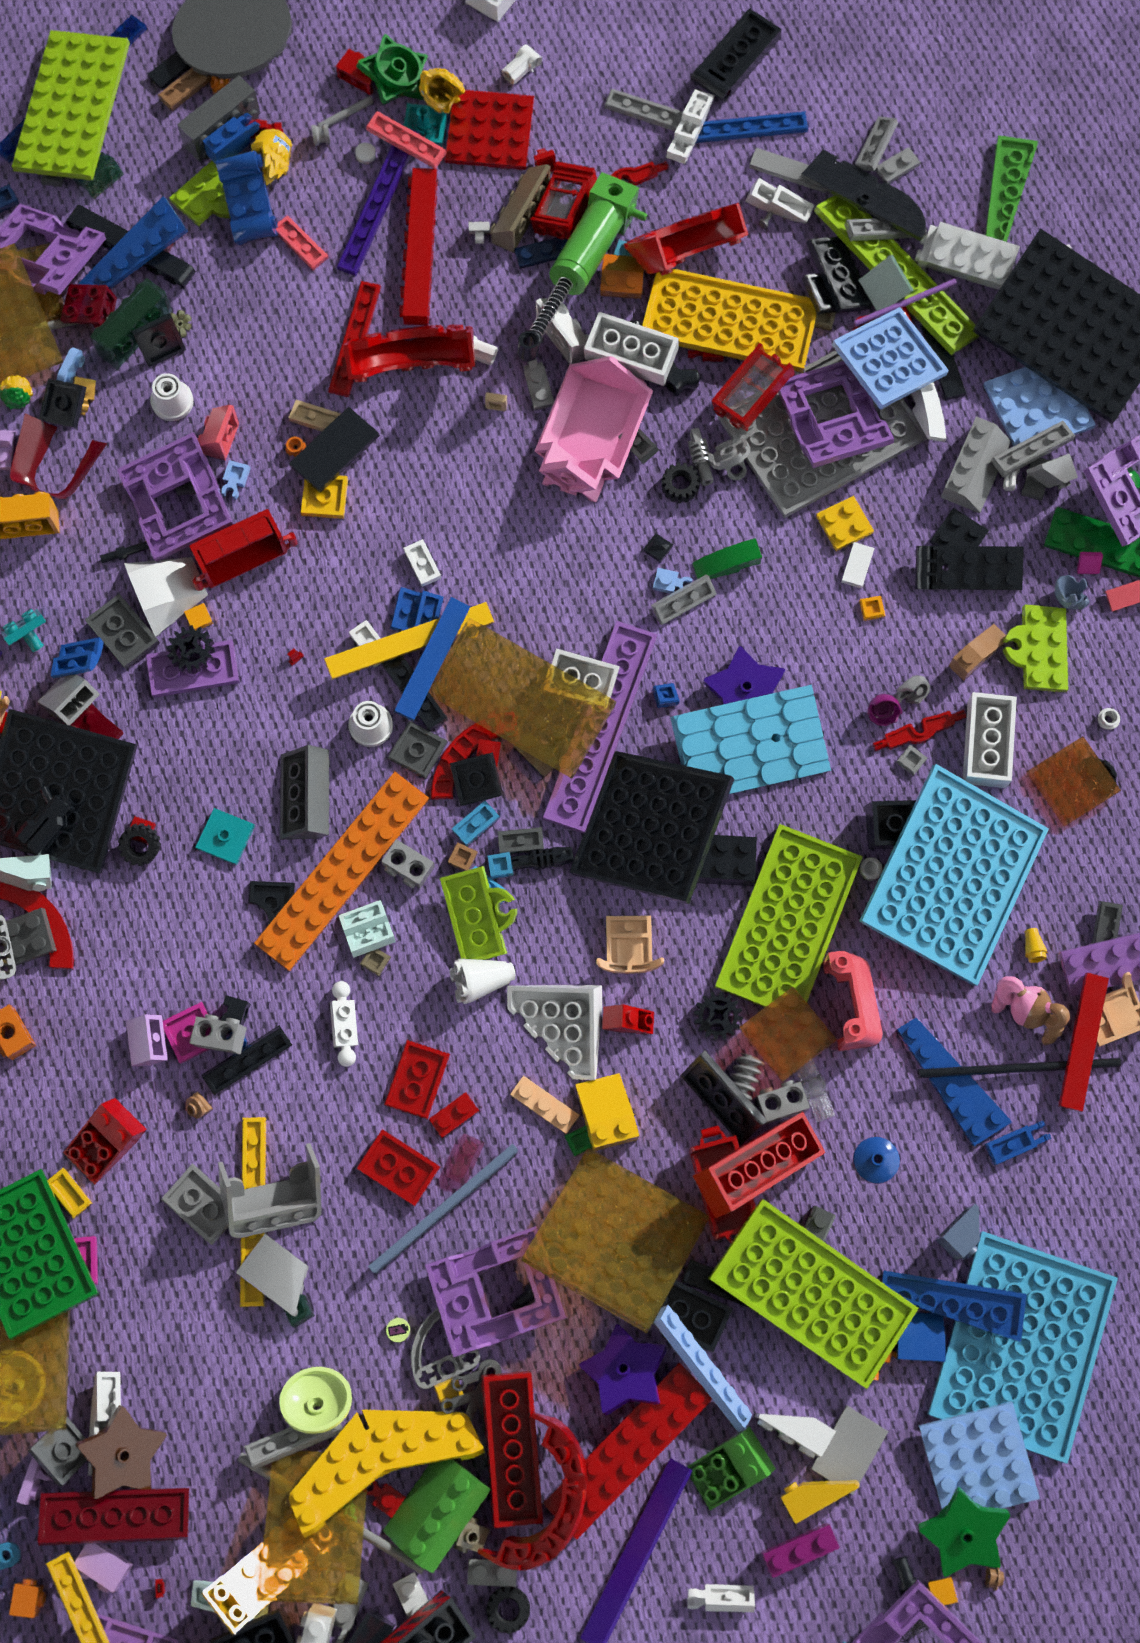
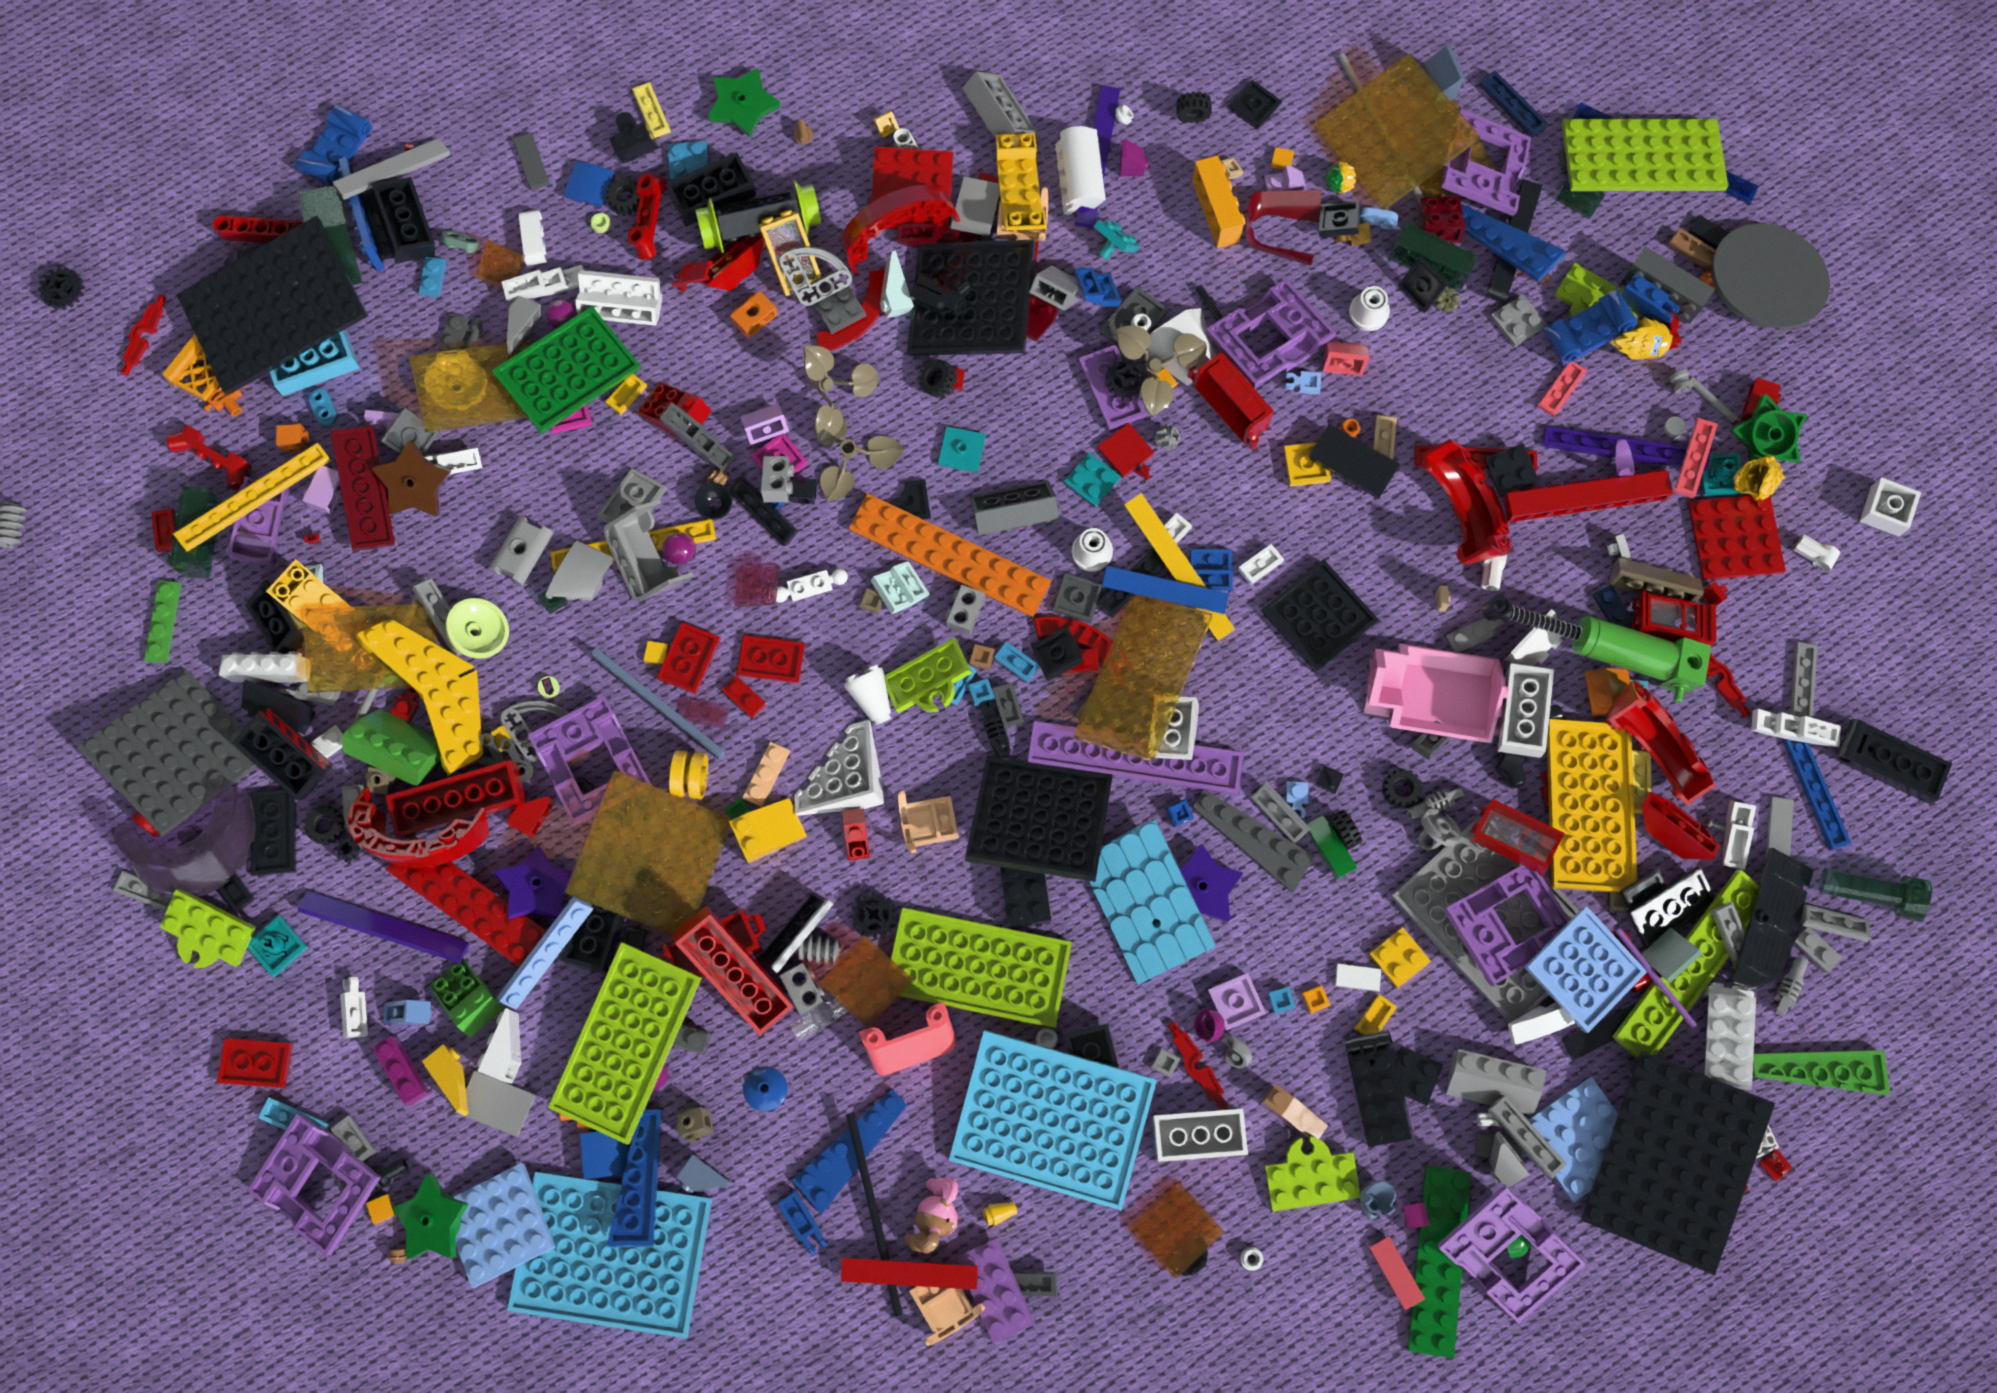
camera: 80 degrees right, 0 degrees up
none -> light grey plate [330,1115,376,1162]
none -> black gear [334,836,364,864]
none -> medium blue slope [383,1000,432,1025]
none -> light grey piece [488,516,554,586]
none -> red slope [506,797,555,839]
none -> yellow tile [643,641,669,665]
none -> dark grey slope [659,403,736,472]
none -> magenta hair [662,532,696,564]
none -> yellow wheel [669,750,708,800]
none -> dark tan brick [676,1107,714,1142]
none -> black piece [695,483,733,520]
none -> clear pink plate [735,563,779,607]
none -> dark tan plant [803,345,879,441]
none -> dark tan plant [814,418,904,501]
none -> teal plate [1064,452,1121,508]
none -> red tile [1097,423,1155,478]
none -> dark tan plant [1116,326,1207,416]
none -> white plate [1131,314,1151,331]
none -> light grey gear [1155,424,1180,451]
none -> dark grey wing [1193,790,1314,893]
none -> lavender plate [1207,973,1266,1031]
none -> black plate [1261,559,1379,673]
none -> dark azure plate [1267,987,1296,1015]
none -> black tyre [1327,809,1362,851]
none -> yellow tile [1354,994,1397,1035]
none -> black plate [1484,443,1539,496]
none -> light grey plate [1490,294,1548,347]
none -> medium lavender helmet [1615,439,1634,476]
none -> light yellow tile [1632,750,1651,814]
none -> red wedge [1641,792,1721,860]
none -> red tile [1759,1149,1792,1181]
none -> light grey hinge [1774,957,1808,1016]
none -> piece [1819,868,1932,922]

